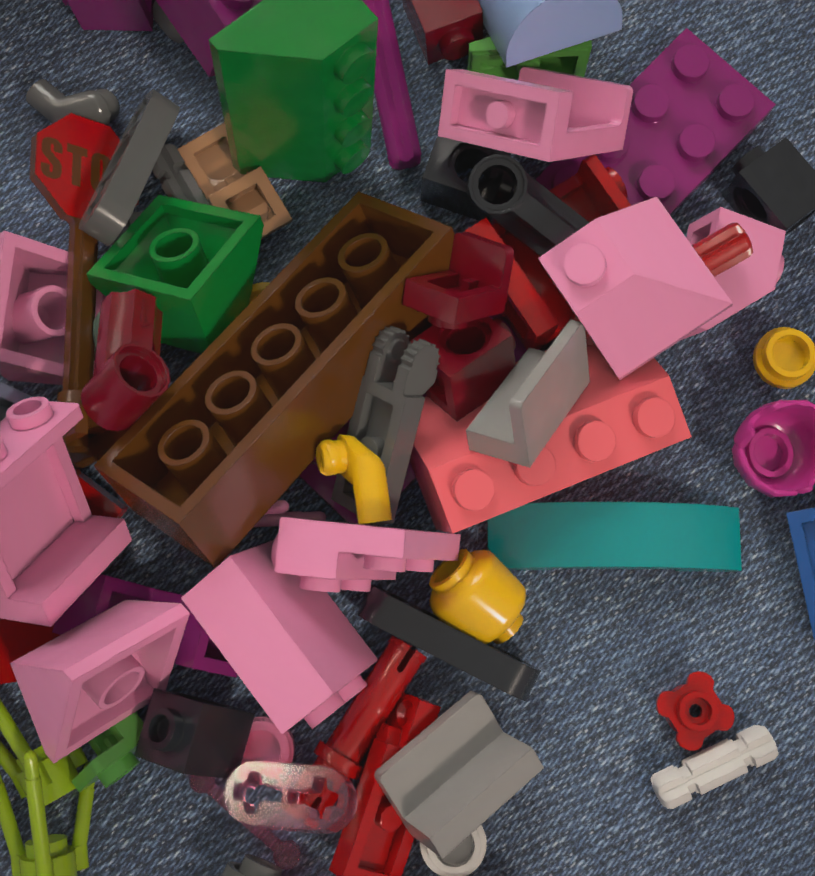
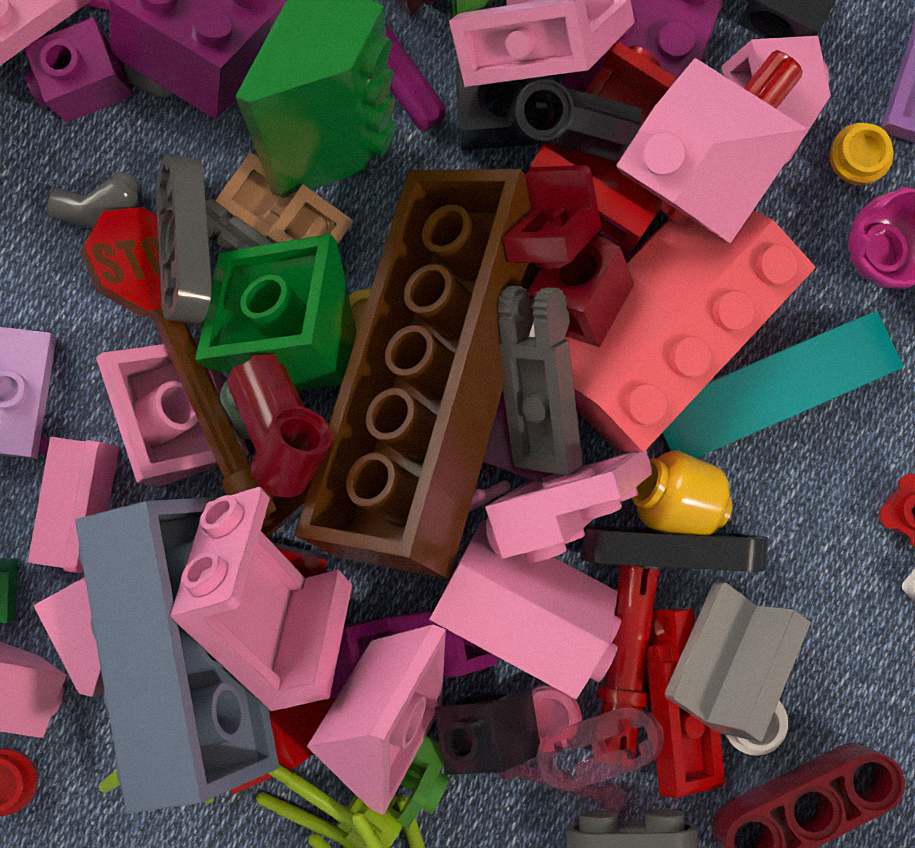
camera: 20 degrees left, 5 degrees up
yellow arm [316,434,392,525] -> none
light grey panel [466,320,590,468] -> none

